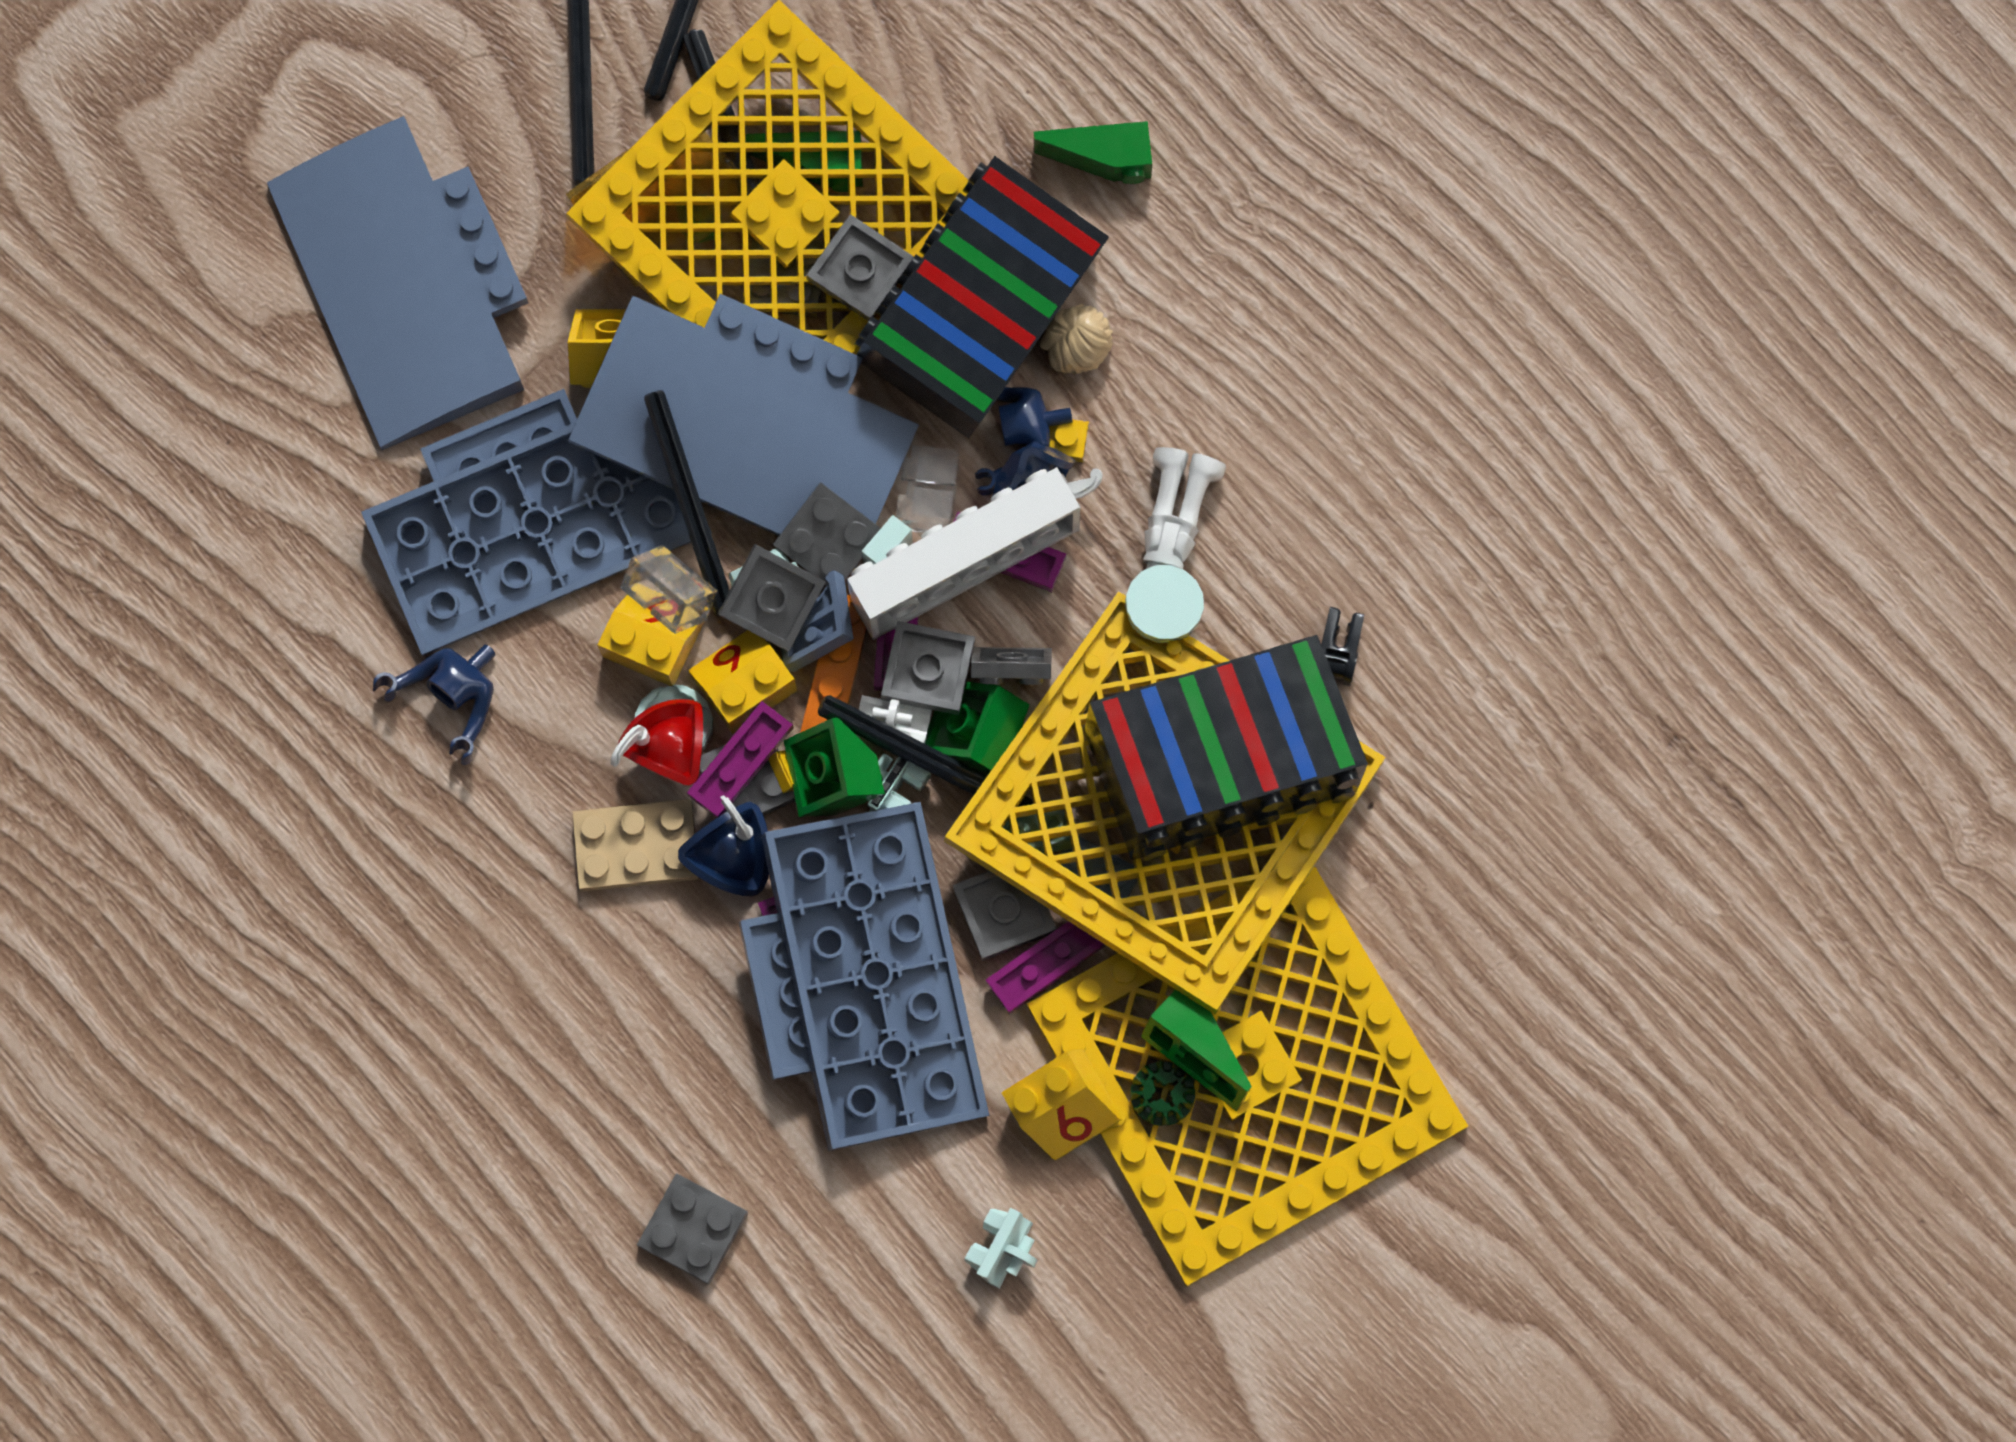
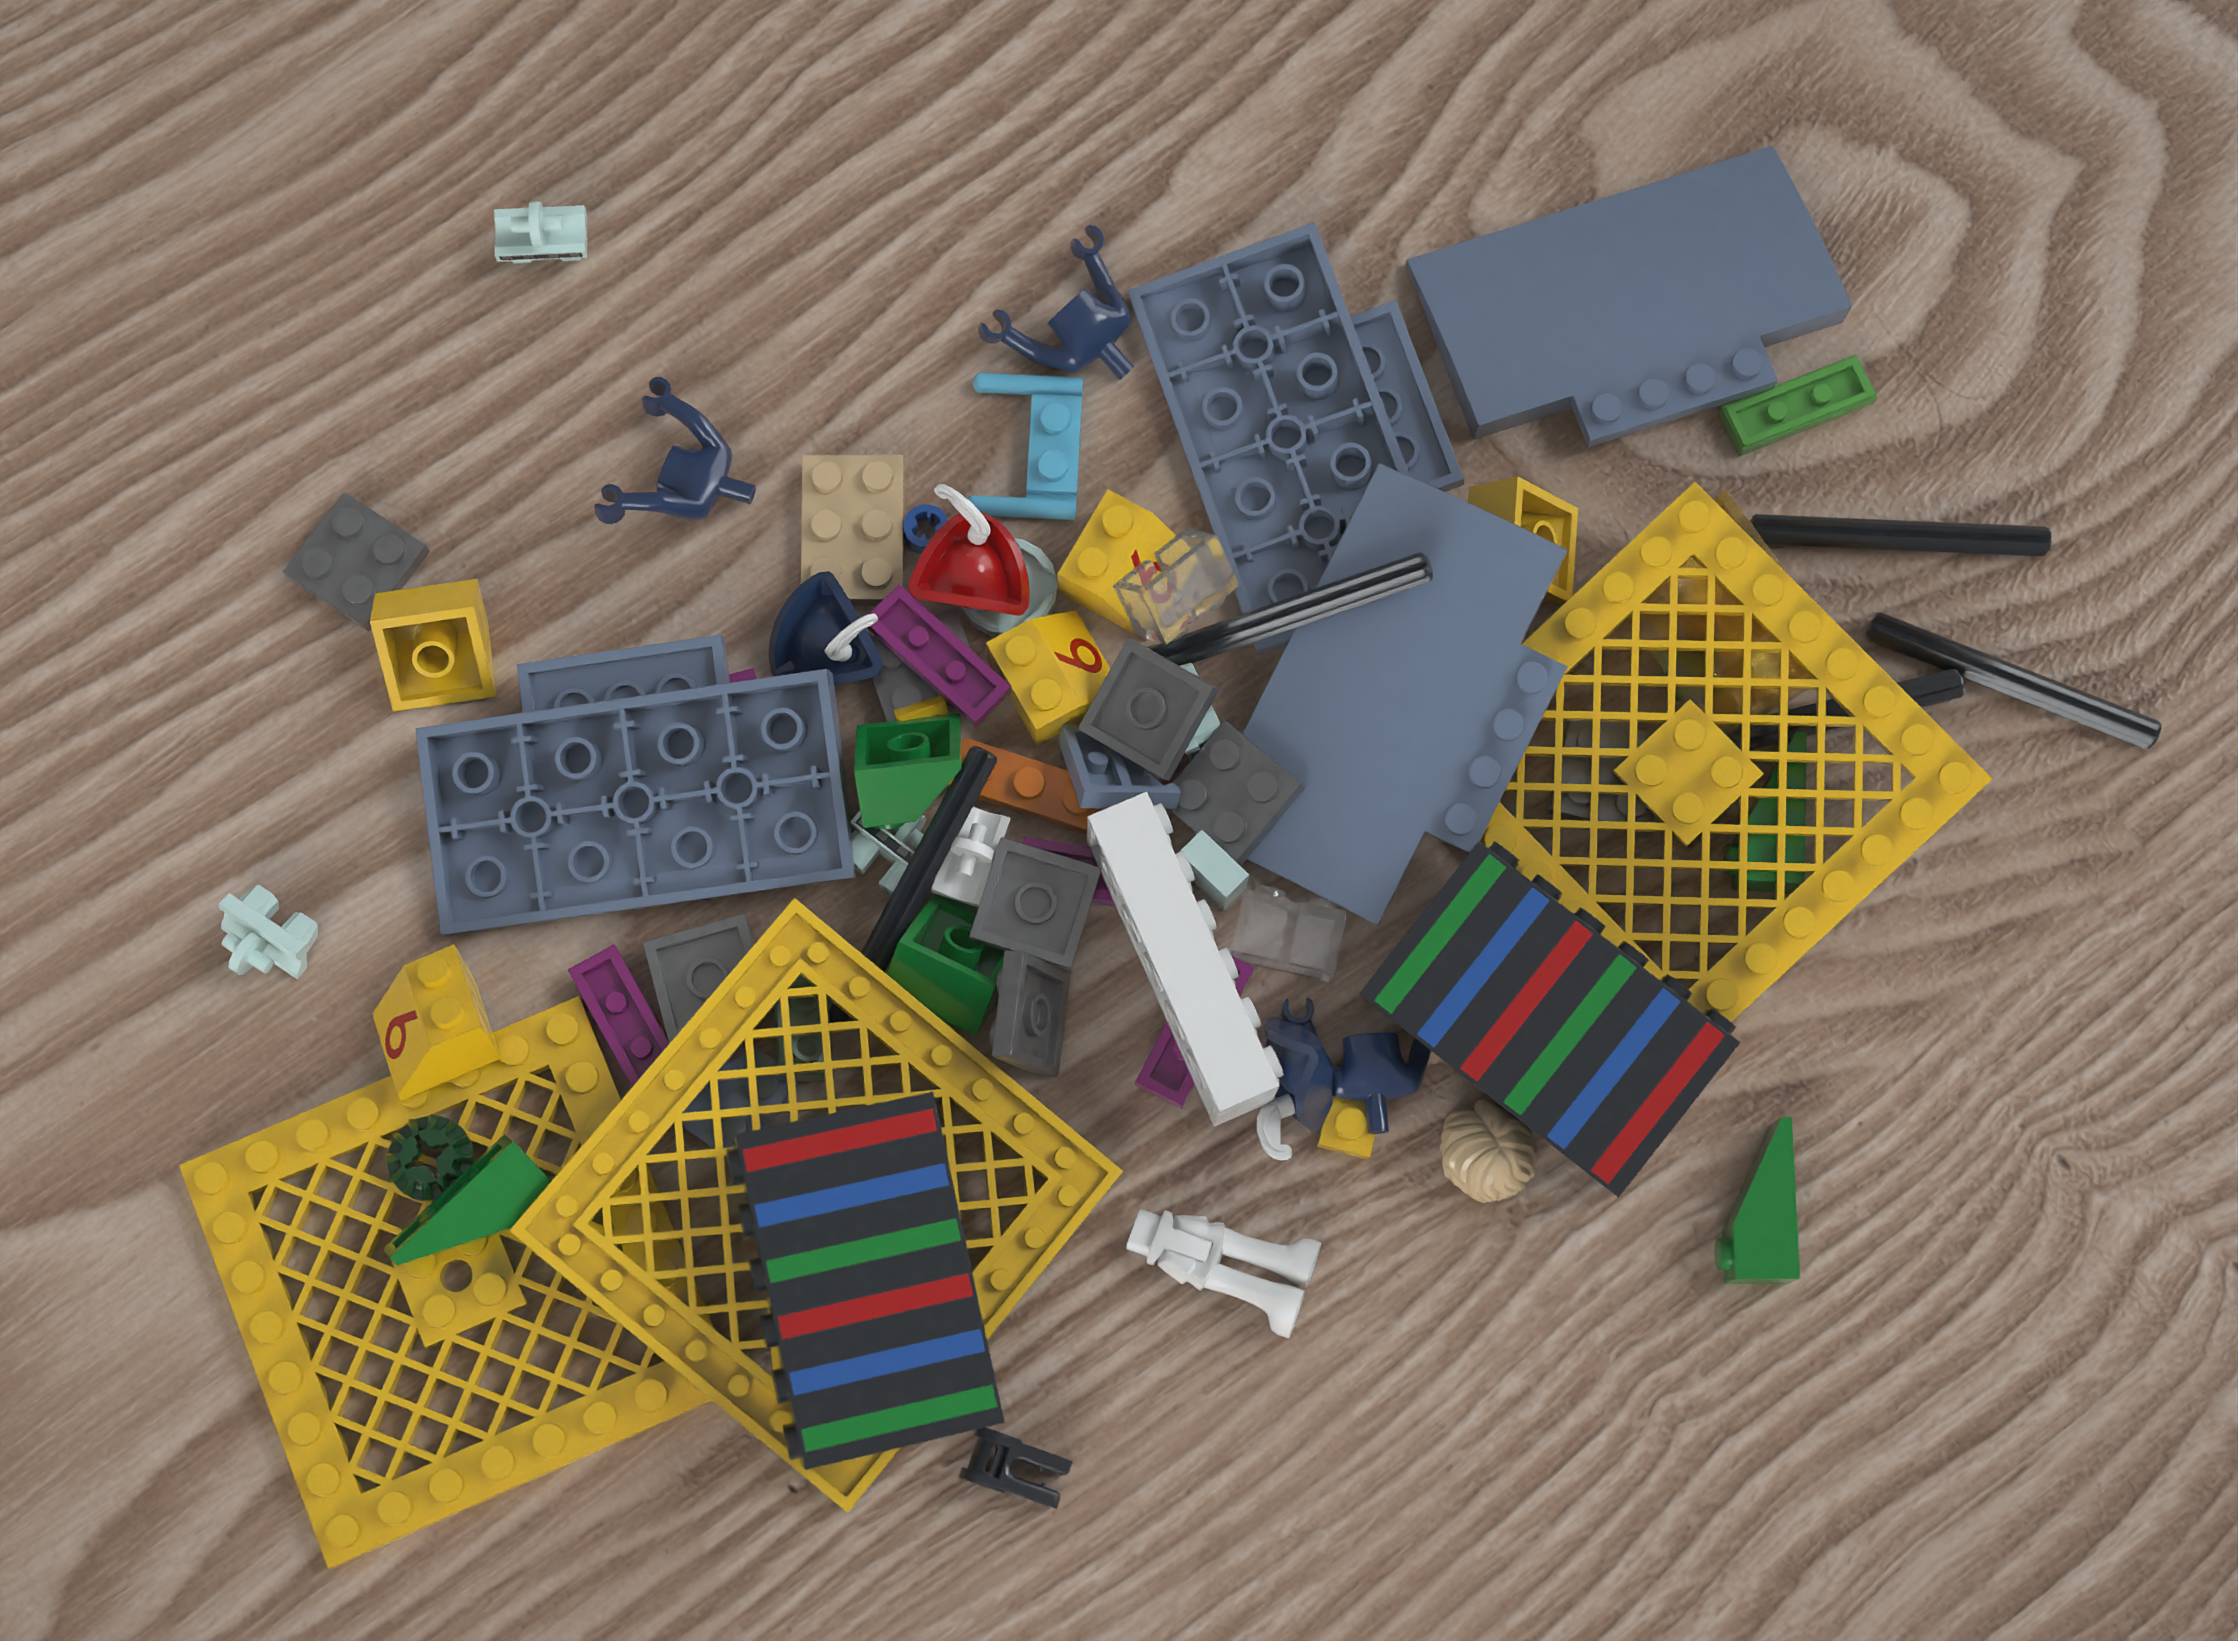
camera: 90 degrees right, 0 degrees up
flat silver plate [806,214,914,321] -> none
light aqua tile [1125,565,1204,643] -> none
none -> yellow slope [370,579,496,712]
none -> light aqua hips [494,201,587,263]
none -> dark blue piece [594,377,756,524]
none -> blue bush [904,504,948,554]
none -> medium azure plate [967,373,1083,520]
none -> bright green tile [1718,354,1878,457]

